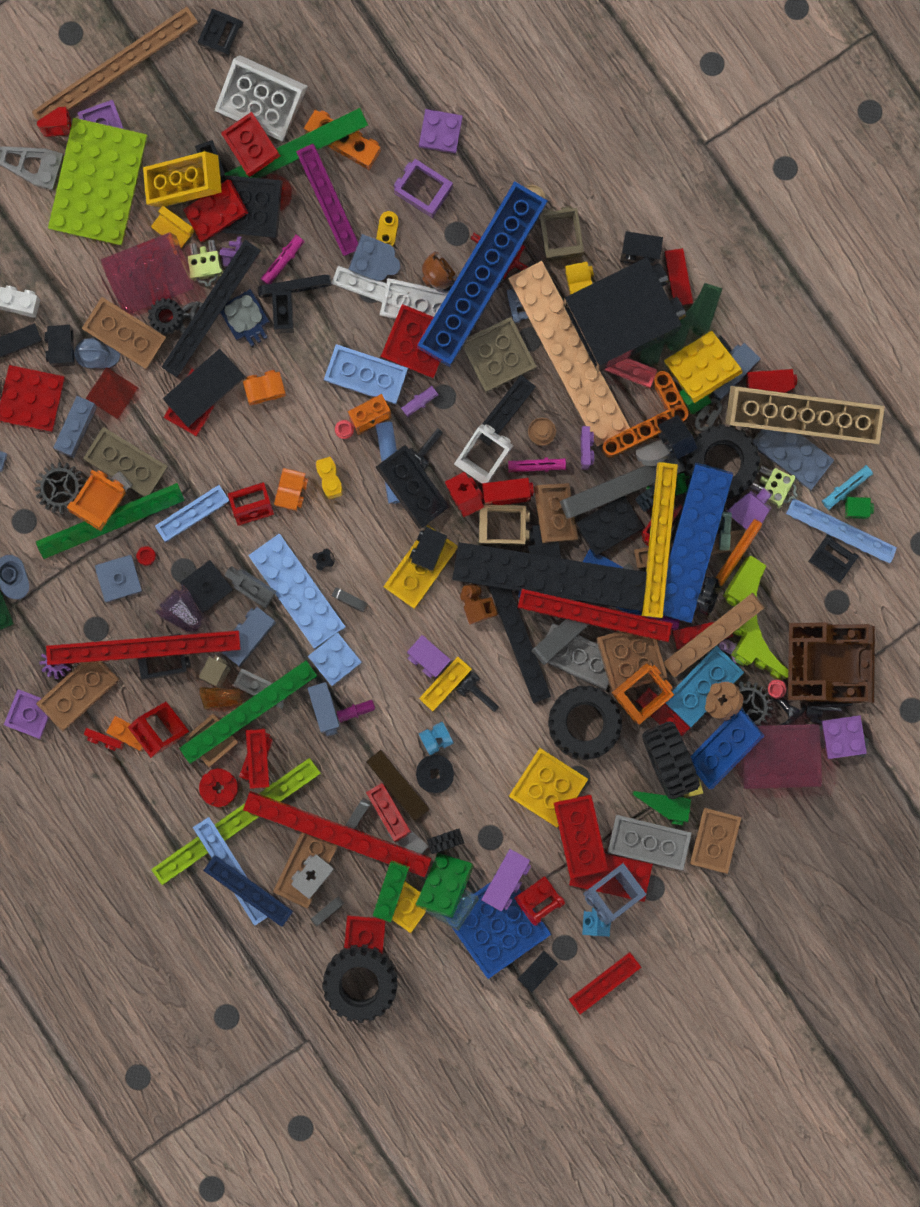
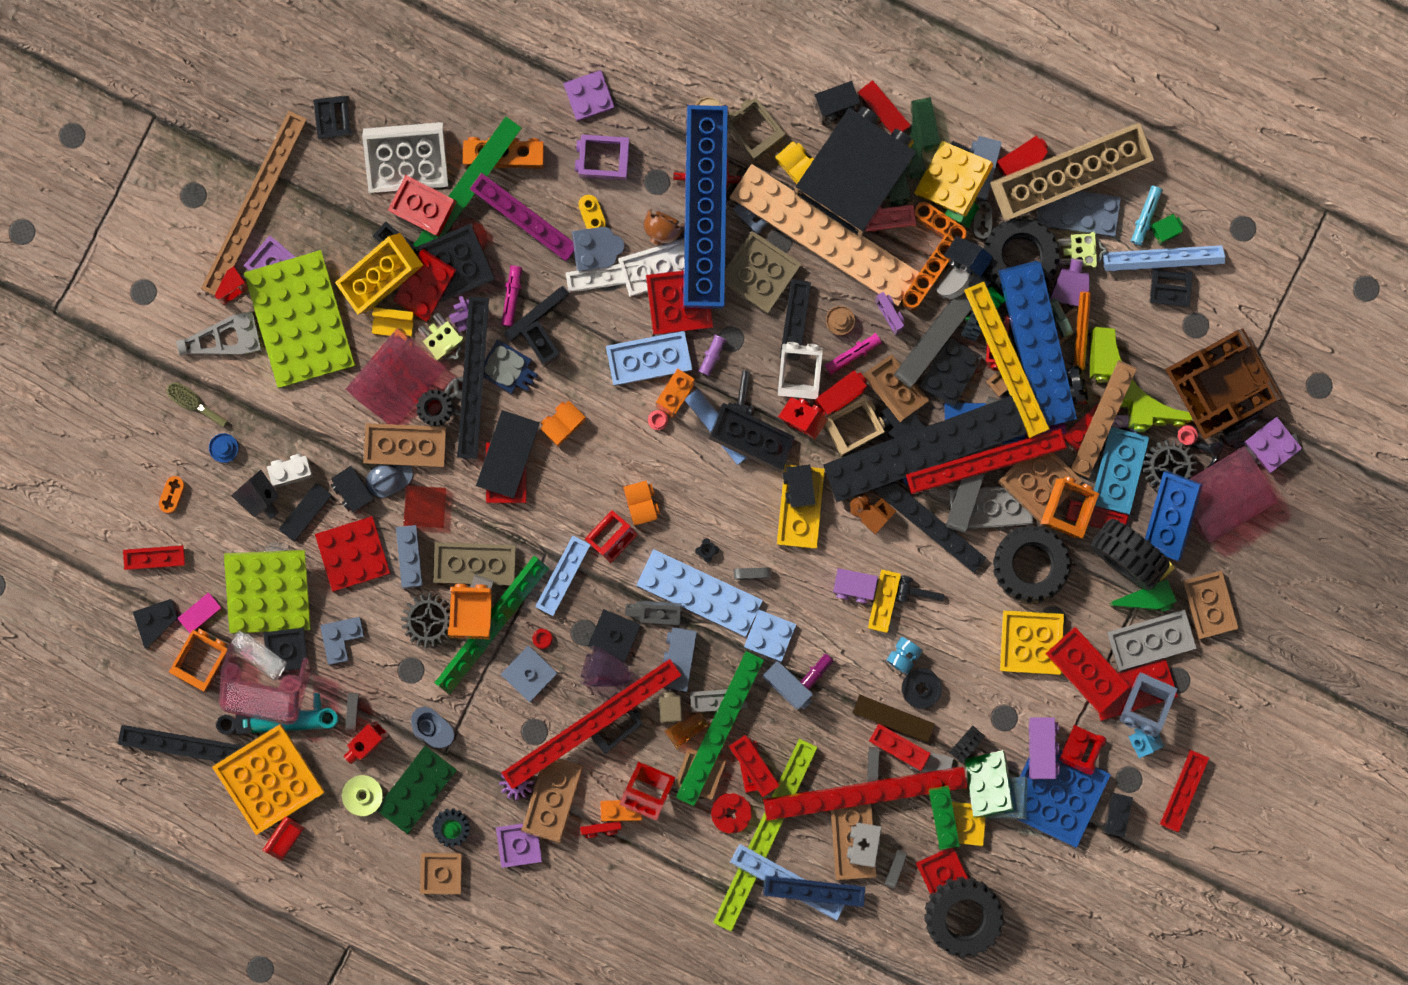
camera: 30 degrees left, 0 degrees up
yellow brick [316,457,343,500] -> none
medium nougat plate [705,682,743,721] -> none

